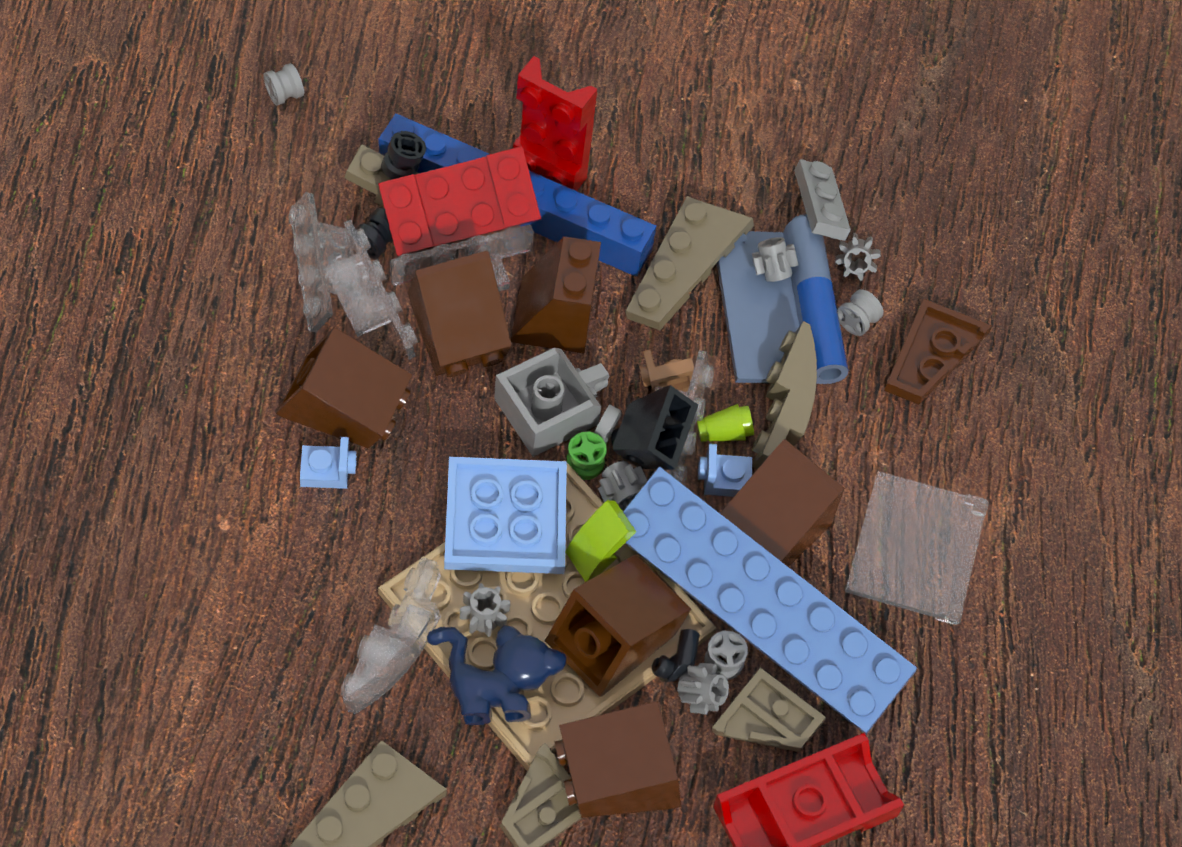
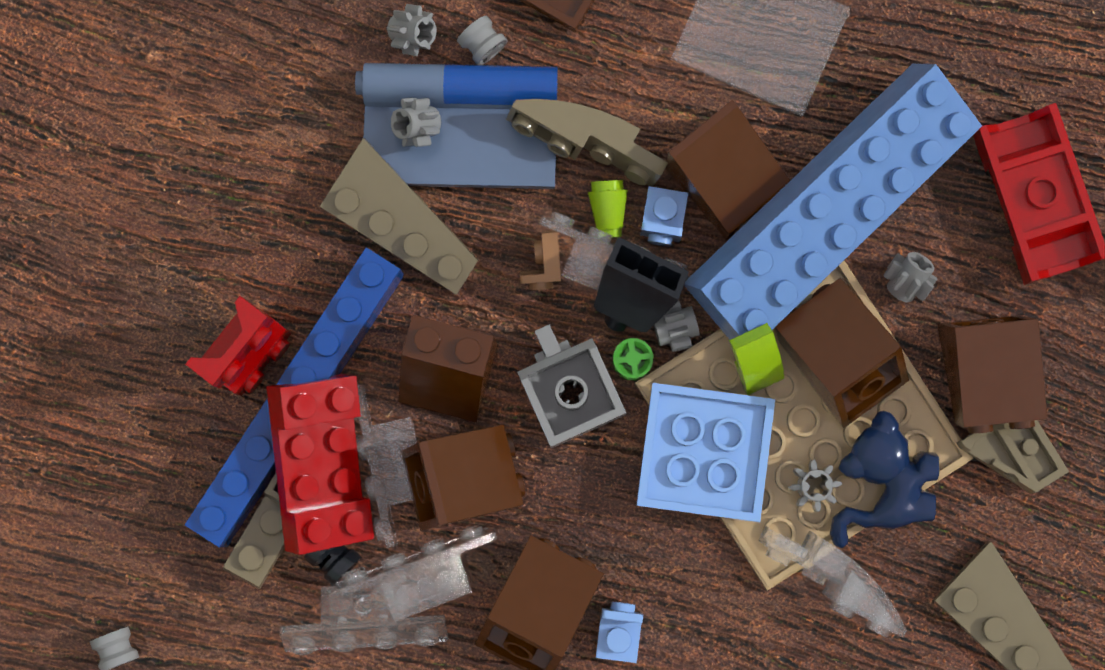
camera: 70 degrees left, 25 degrees up
black wheel [381,131,426,180] -> none
light grey tile [594,404,622,443] -> none
black arm [652,629,700,683] -> none
light grey wheel [704,631,748,681] -> none
dark tan wing [712,667,826,752] -> none
light grey plate [794,159,851,241] -> none

